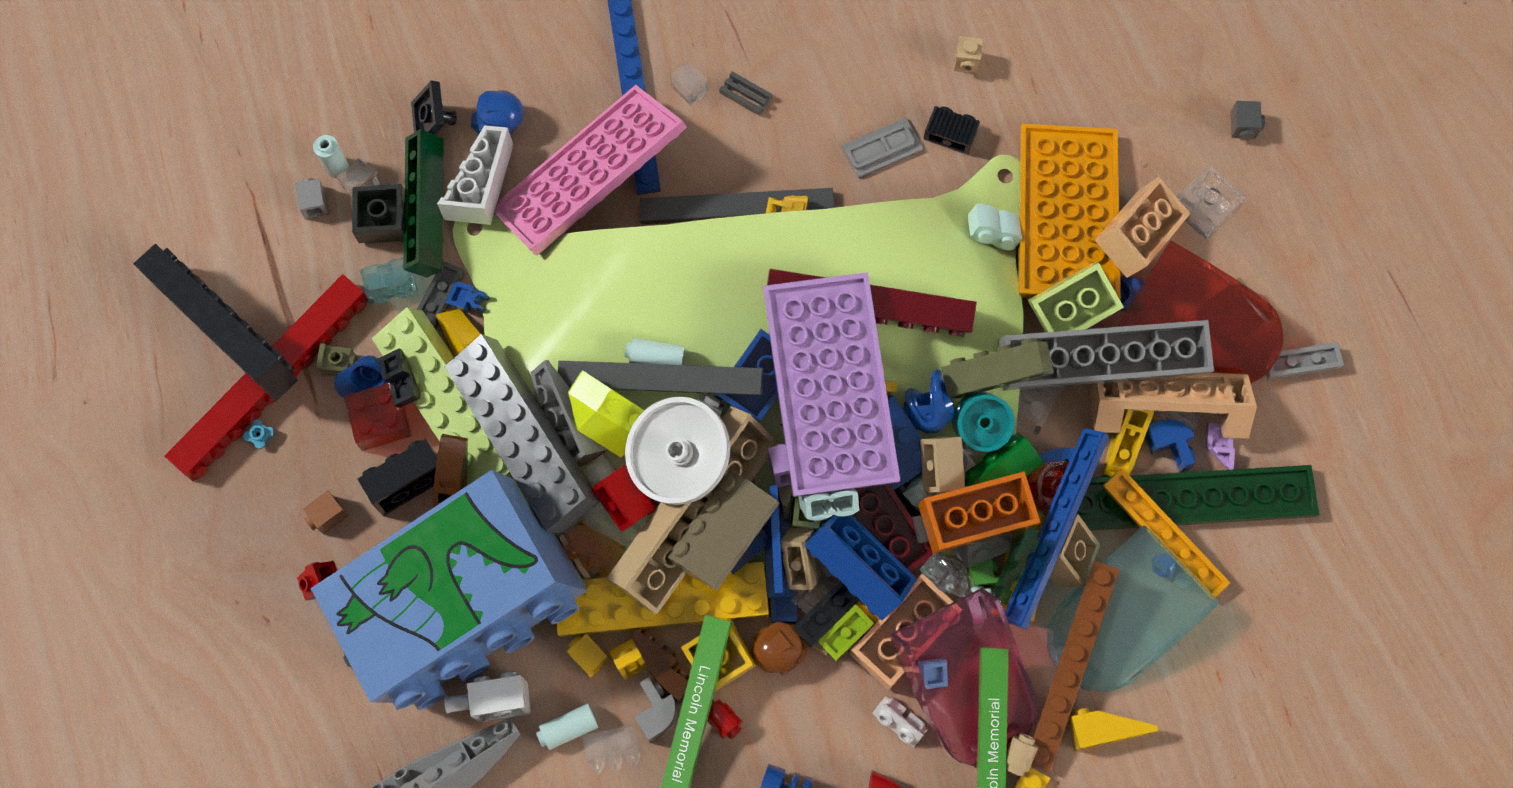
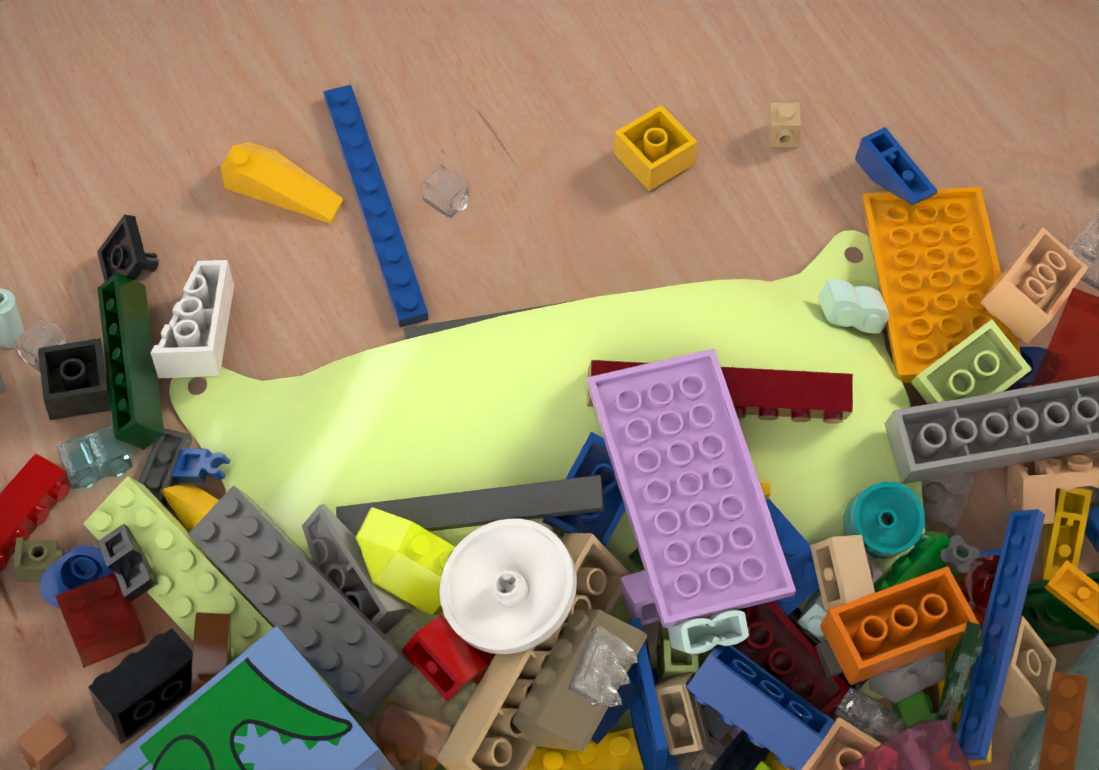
camera: 10 degrees left, 15 degrees down
blue helmet [471,90,524,135] -> none
bright pink plate [494,85,687,256] -> none
light aqua brick [625,337,685,365] -> none
dark grey tile [719,71,772,116] -> none
light grey piece [842,118,923,179] -> none
blue helmet [903,369,955,434] -> none
black brick [924,106,980,155] -> none
olive brick [941,338,1054,398] -> none
none -> yellow wedge [220,142,344,224]
none -> clear plate [568,625,638,707]
none -> yellow brick [614,105,698,191]
none -> blue slope [855,127,938,206]
none -> dark grey plate [940,535,980,574]

